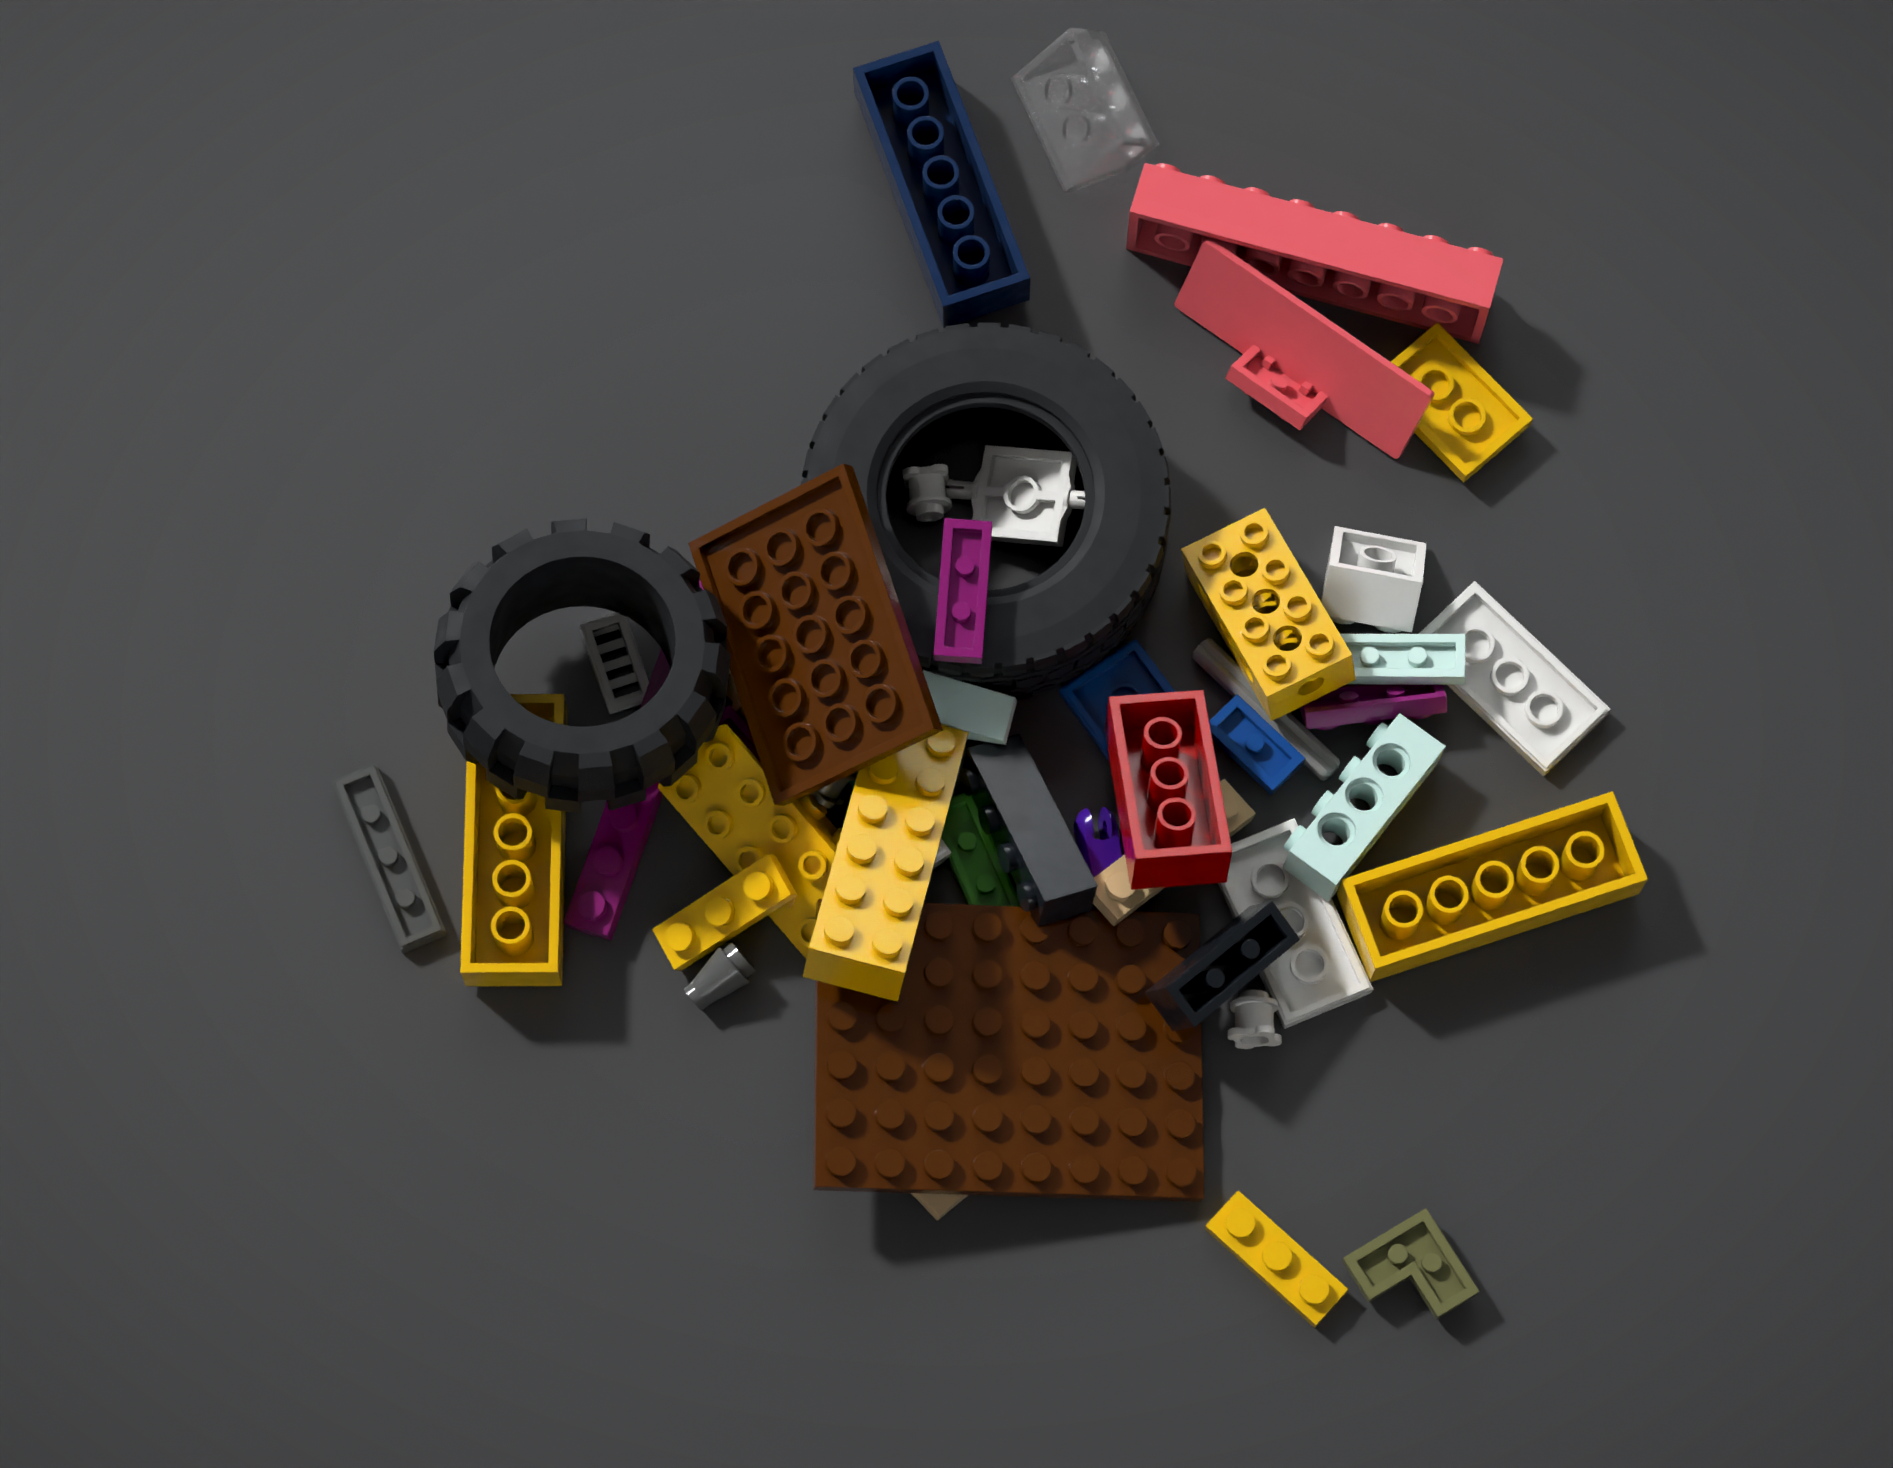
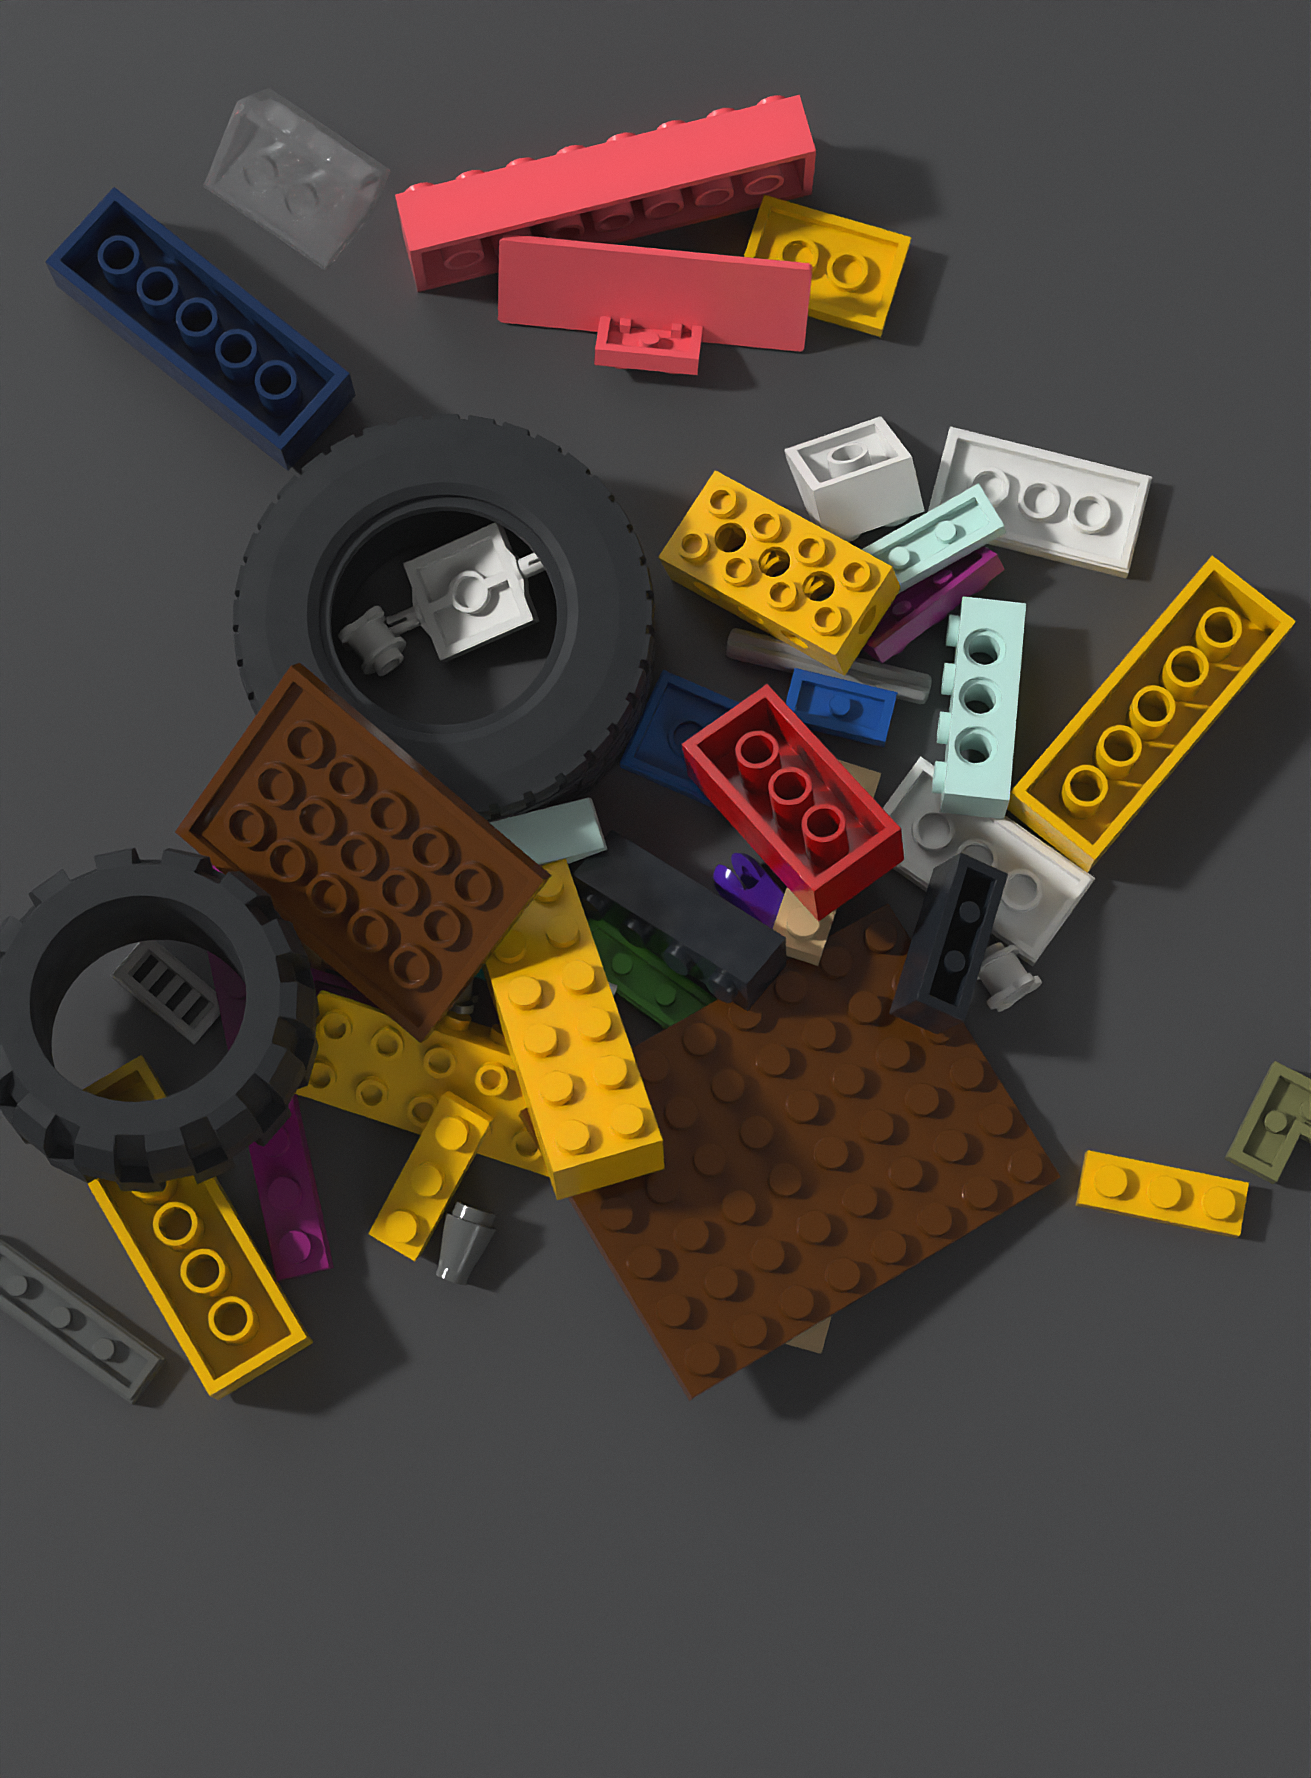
camera: 30 degrees left, 5 degrees up
magenta plate [934,518,992,664] -> none

